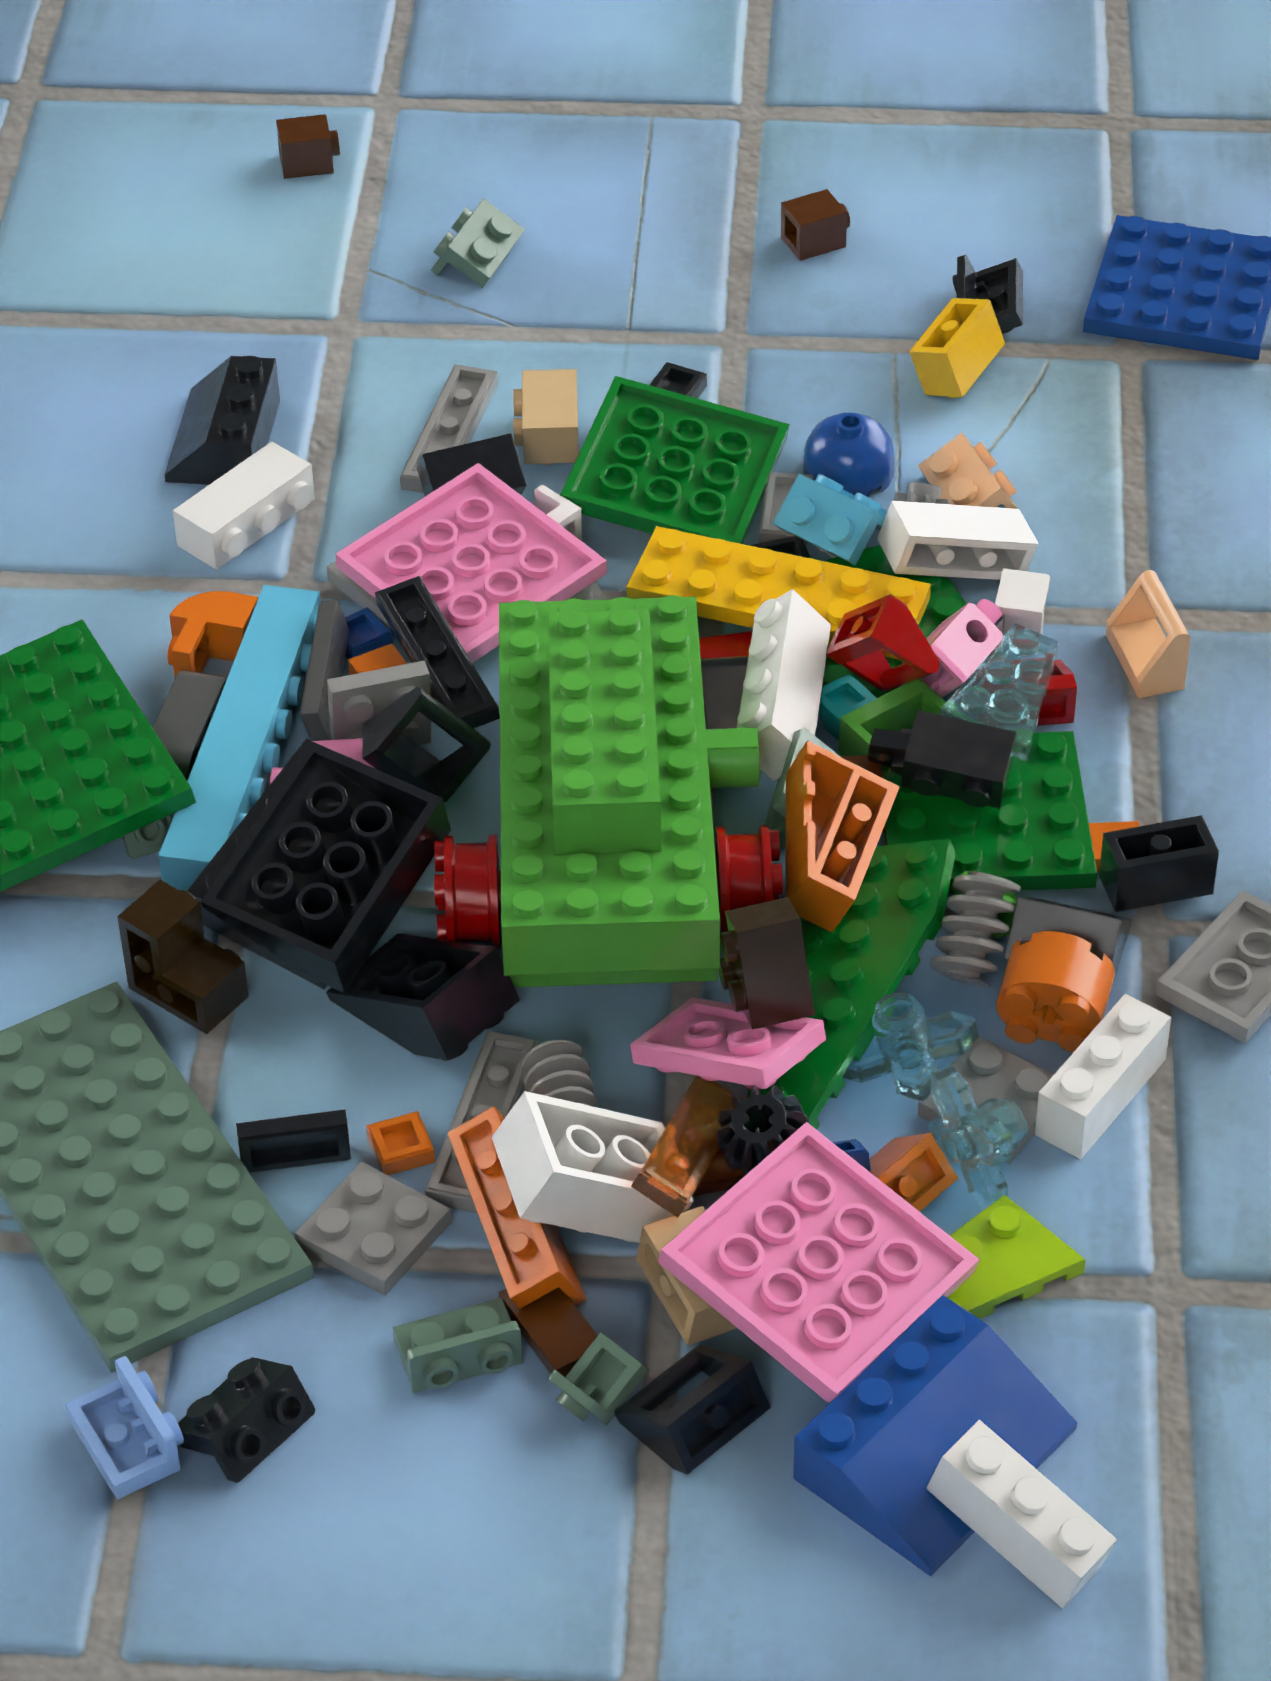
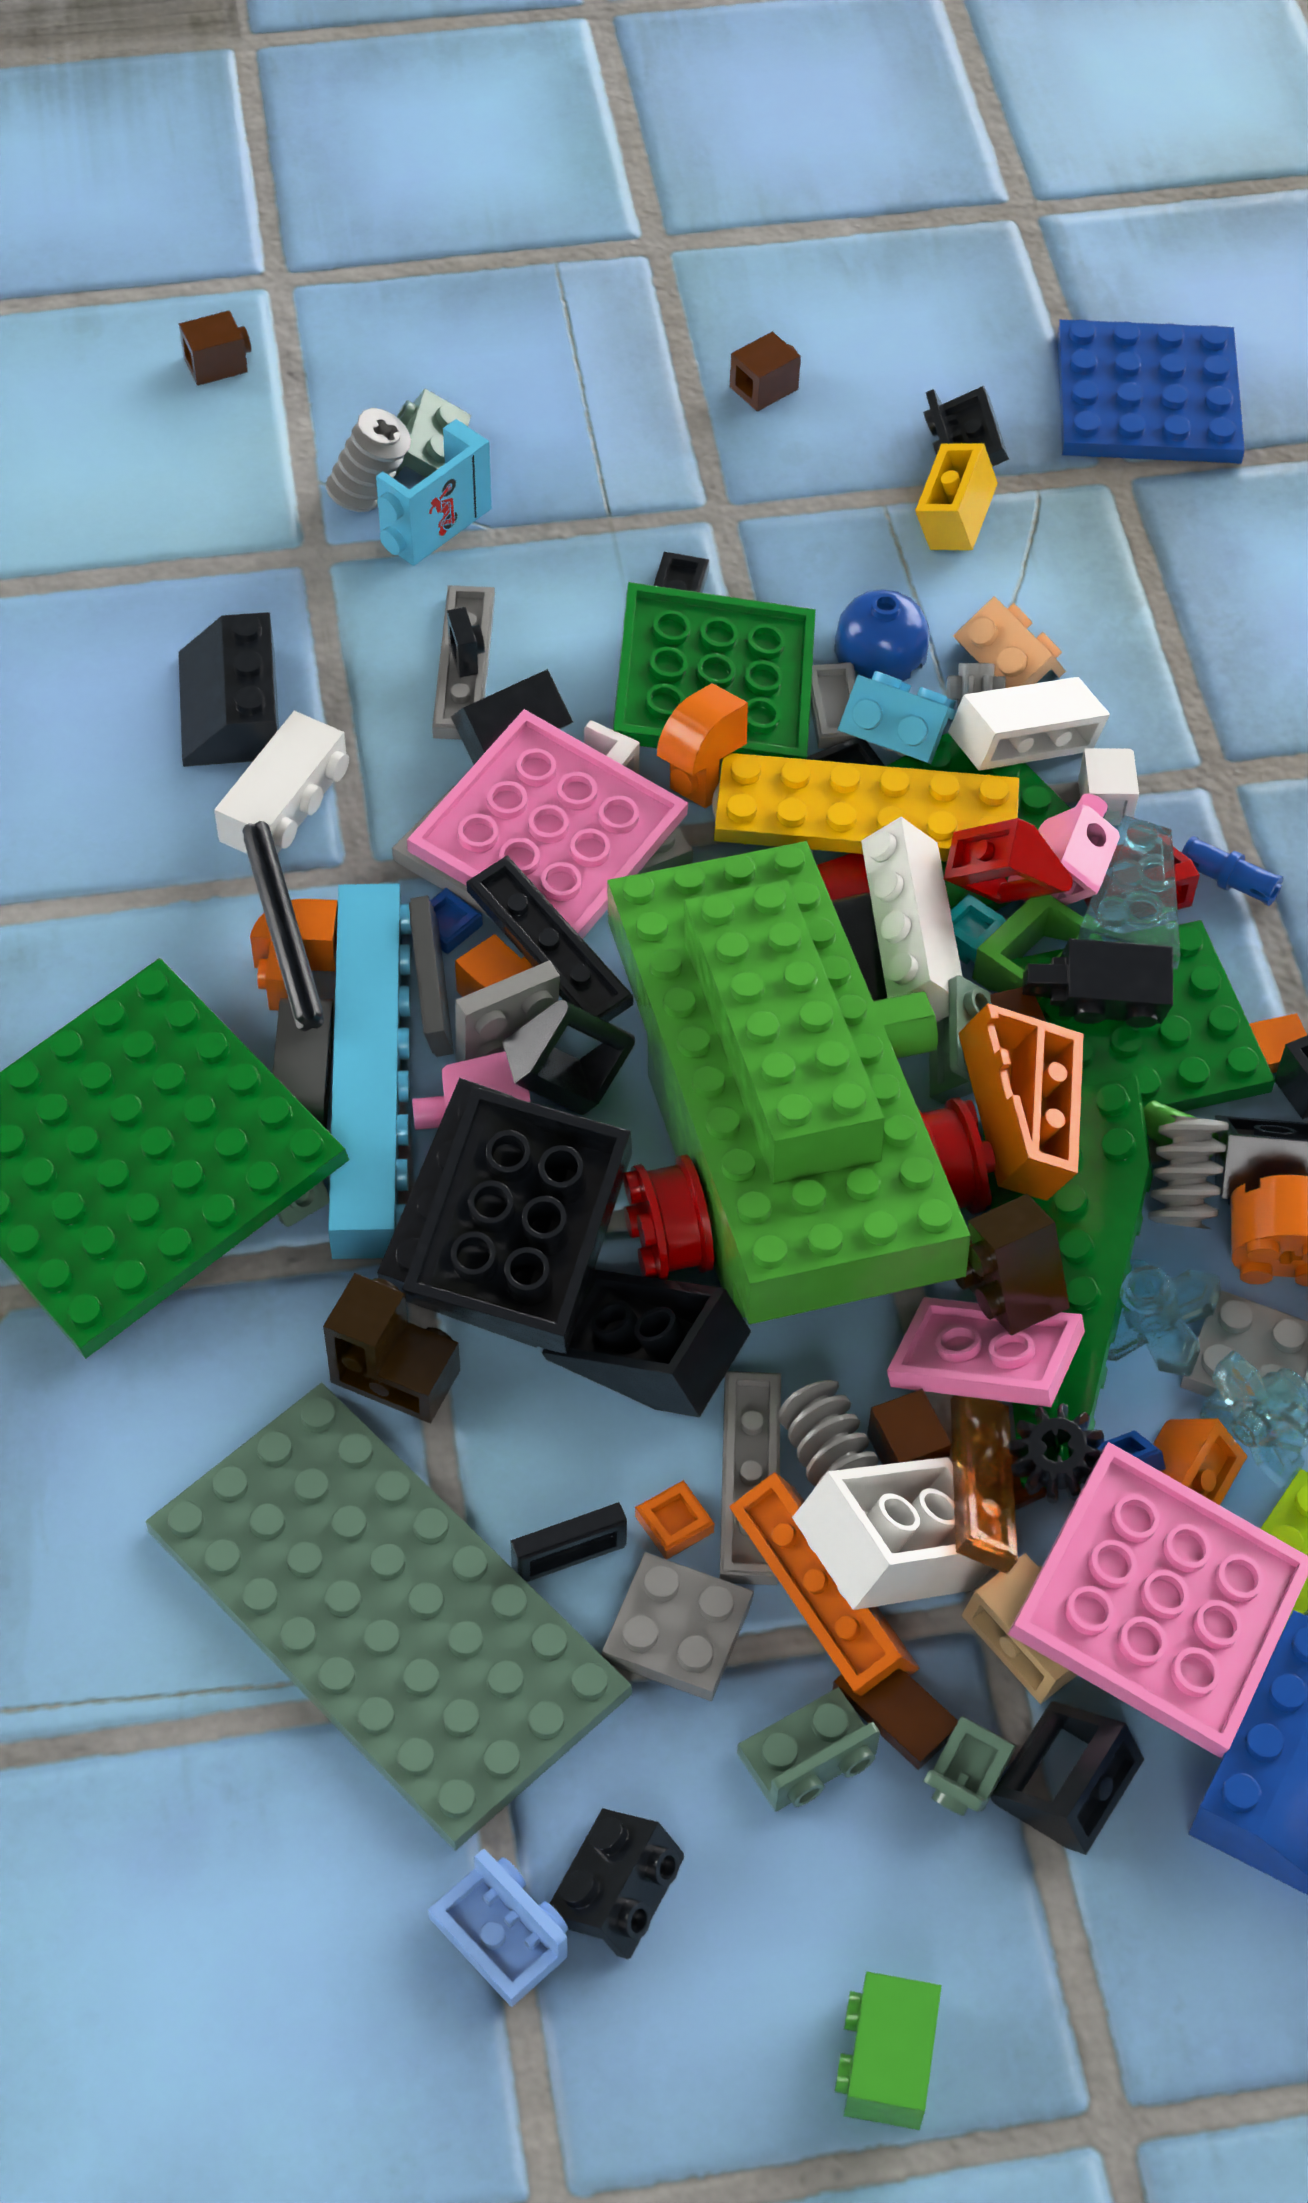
camera: 15 degrees left, 10 degrees up
tan brick [513,369,579,465] -> none
light nougat tile [1106,570,1190,698] -> none
none -> black axle [242,821,324,1031]
none -> light grey piece [326,408,411,512]
none -> medium azure panel [376,419,492,566]
none -> black plate [447,607,485,678]
none -> orange brick [657,683,748,808]
none -> bright green brick [835,1971,942,2130]
none -> reddish brown brick [867,1389,952,1465]
none -> blue pin [1182,836,1284,906]

